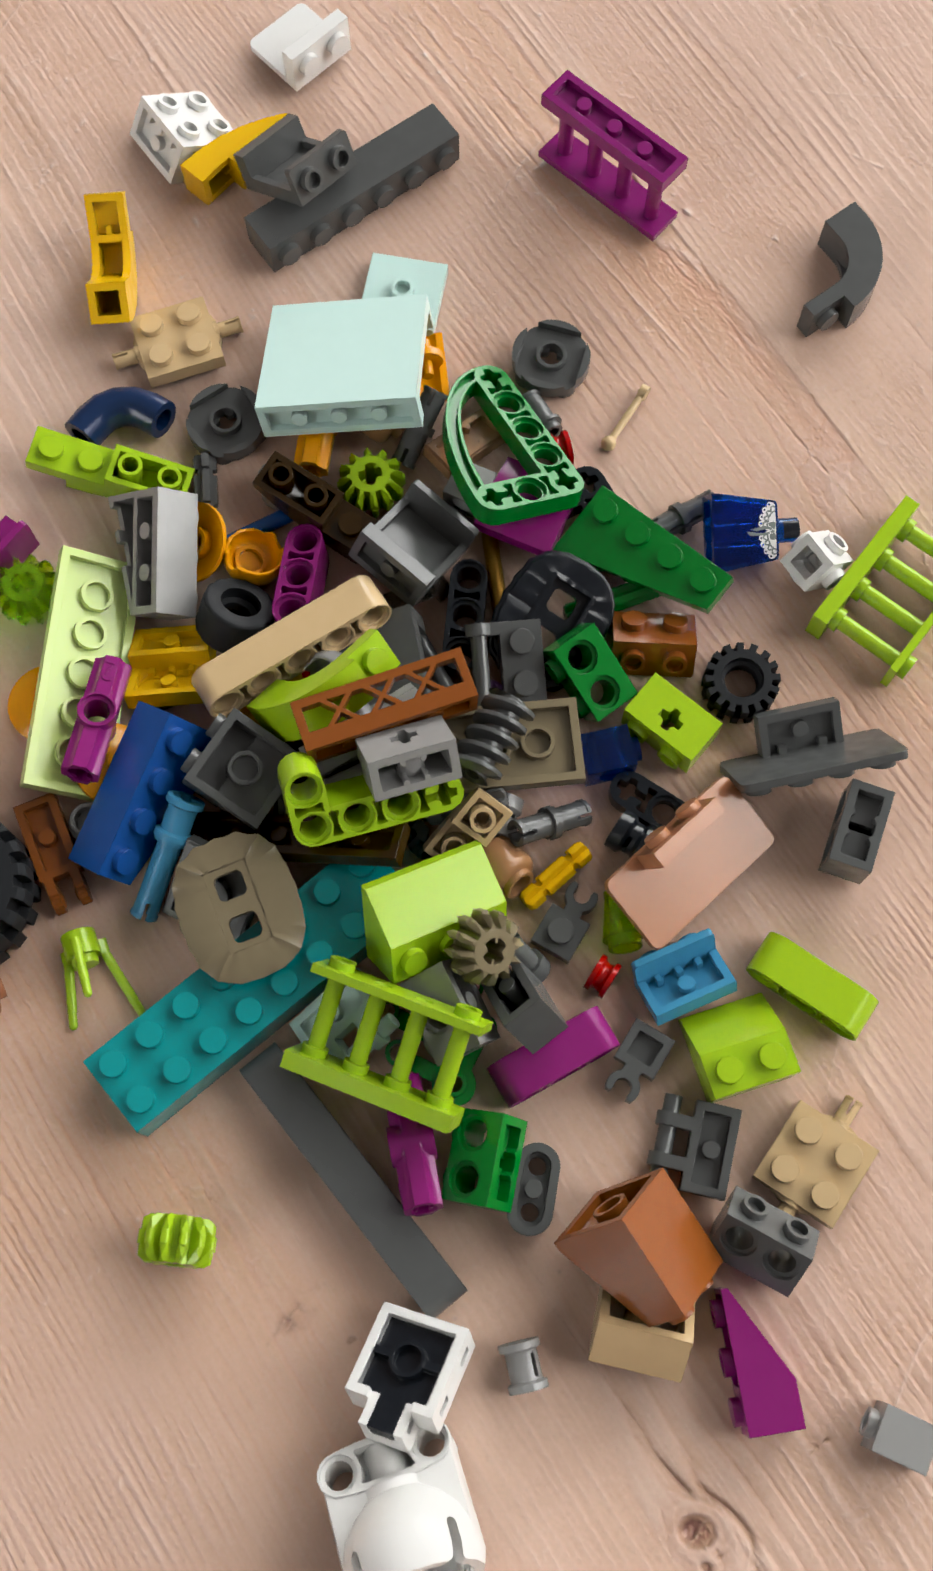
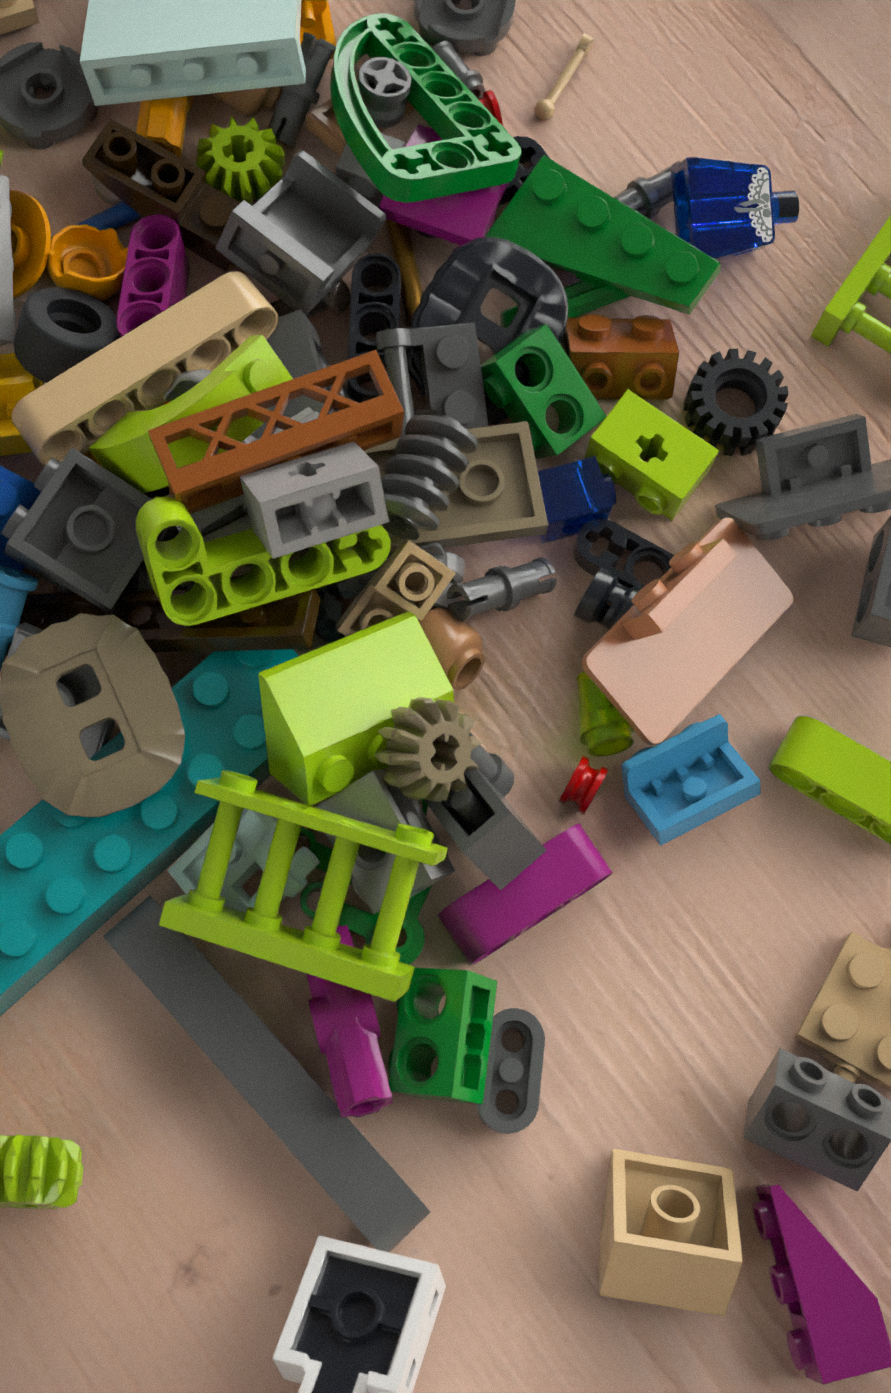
camera: 15 degrees left, 0 degrees up
dark grey axle [193,452,219,512] -> none
light grey bush [498,1337,549,1396] -> none
yellow axle [519,842,593,910] -> none
dark grey plate [530,881,598,964] -> none
dark orange slope [554,1167,723,1327] -> none
dark grey plate [605,1018,675,1104] -> none
dark grey plate [647,1093,742,1201] -> none
lime slope [678,993,801,1103] -> none
white brick [780,530,854,592] -> none
none -> dark grey wheel [357,57,411,128]

